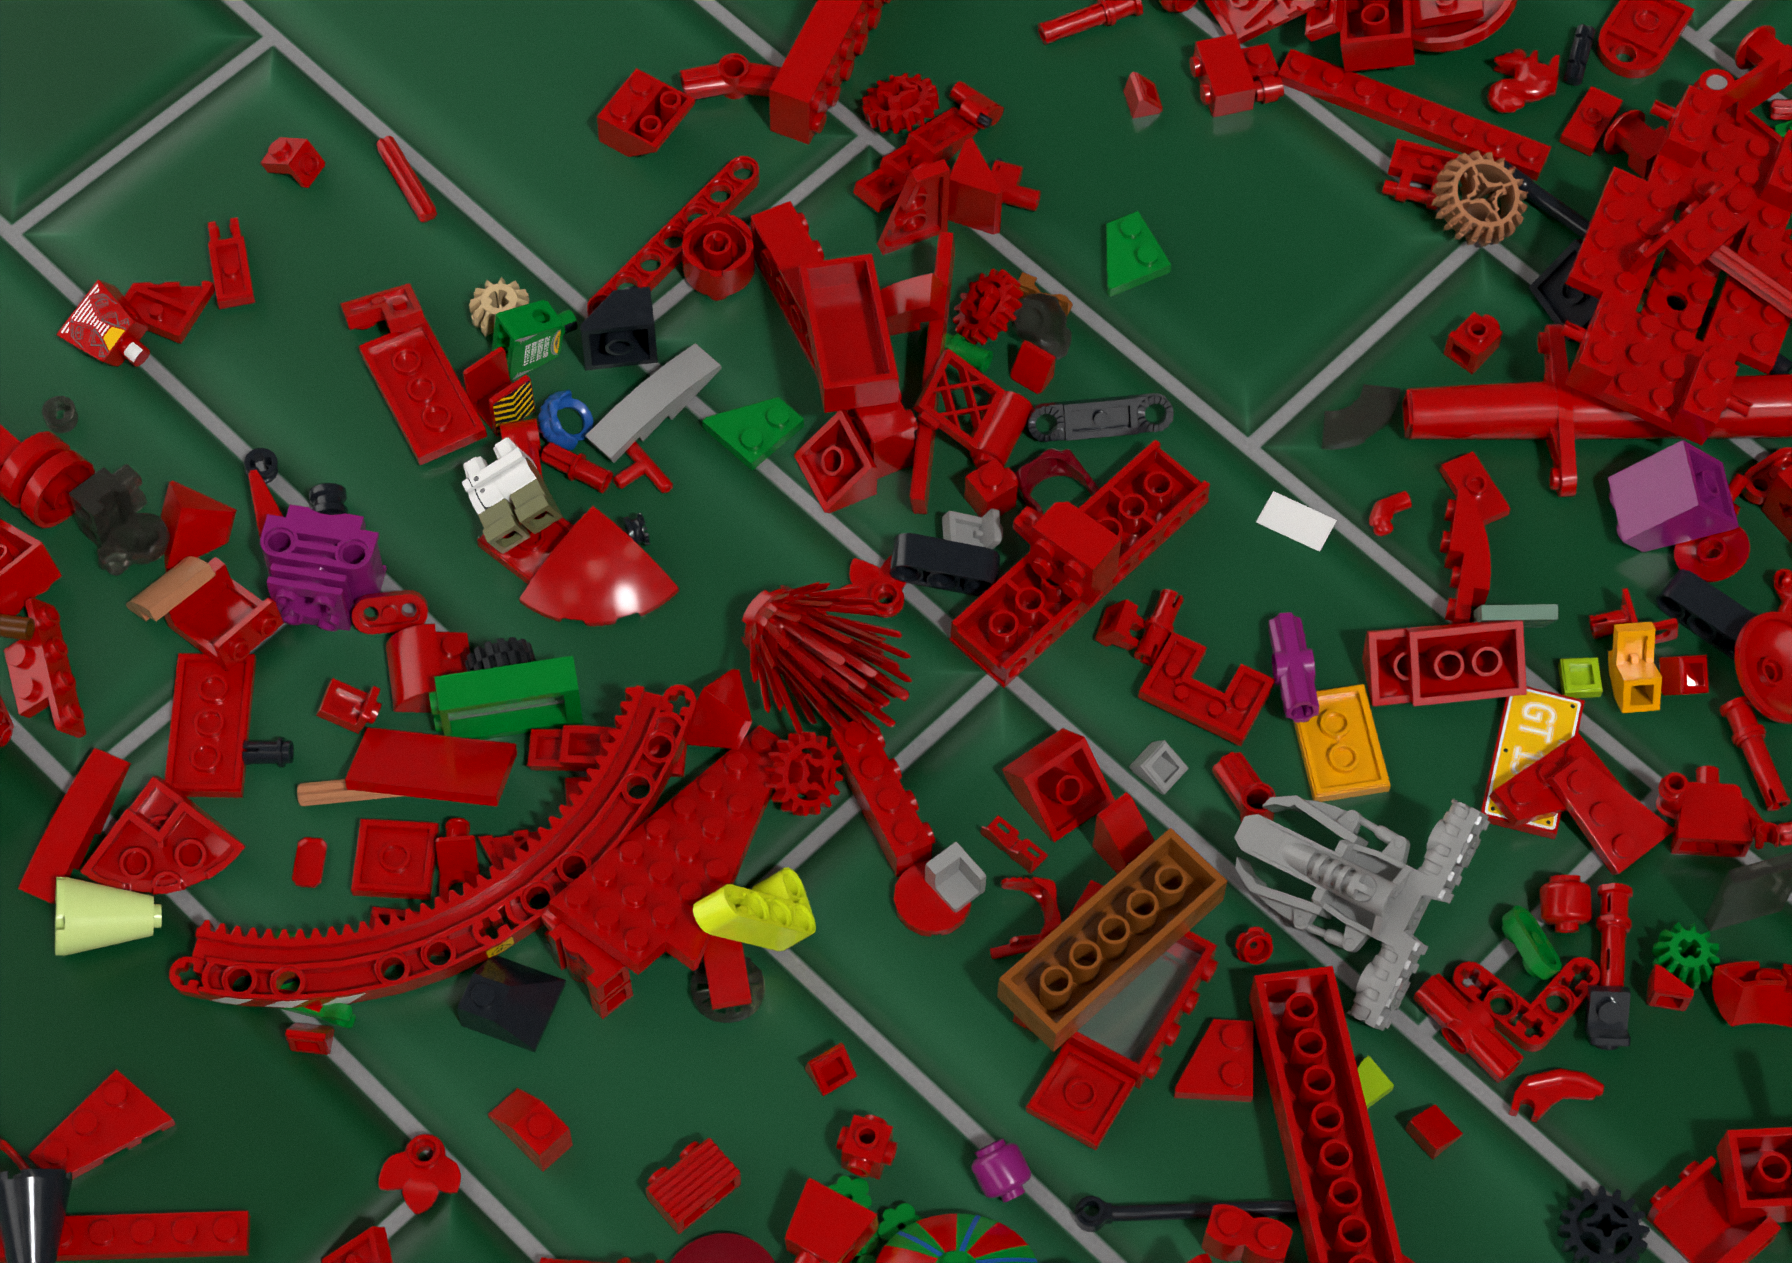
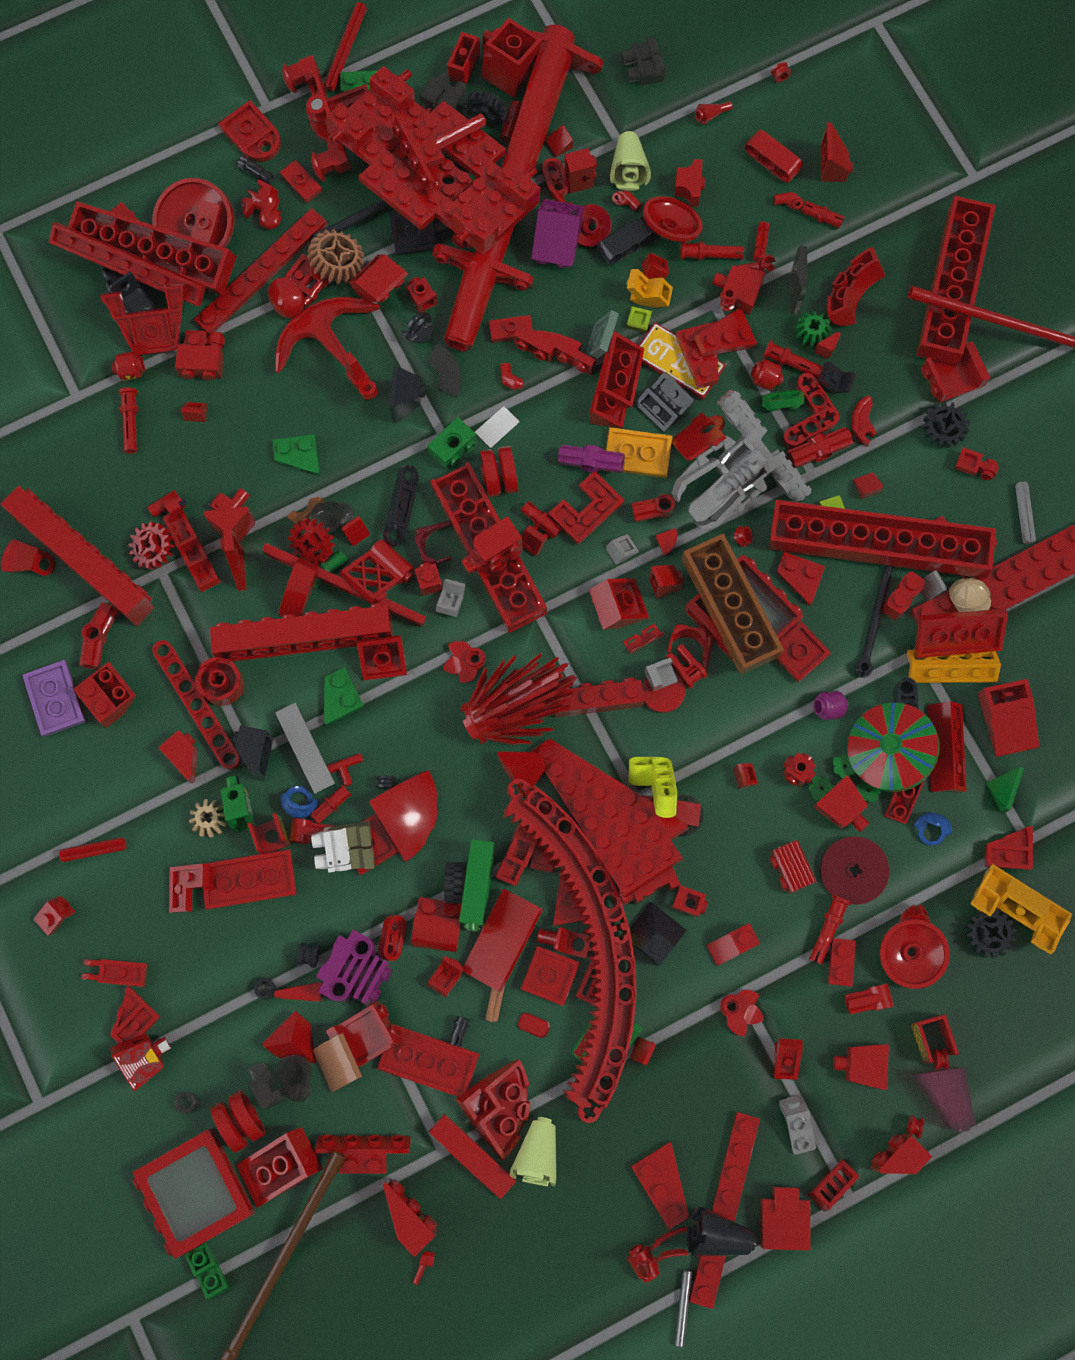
camera: 70 degrees left, 15 degrees up
red gear [765,732,844,816] -> none
red piece [799,253,899,413] -> none
black beam [890,533,1000,596] -> none
red bracket [1588,588,1678,644] -> none
none -> medium lavender plate [22,660,86,737]
none -> red slope [159,730,198,783]
none -> red hat [268,278,305,318]
none -> red piece [275,297,380,401]
none -> red slope [348,254,408,303]
none -> black slope [389,366,426,423]
none -> black piece [402,312,432,343]
none -> green brick [427,417,477,470]
none -> red wheel [480,446,518,497]
none -> black slope [634,372,697,432]
none -> red tile [655,528,677,557]
none -> red piece [666,644,708,690]
none -> red brick [671,885,708,918]
none -> red piece [672,412,727,460]

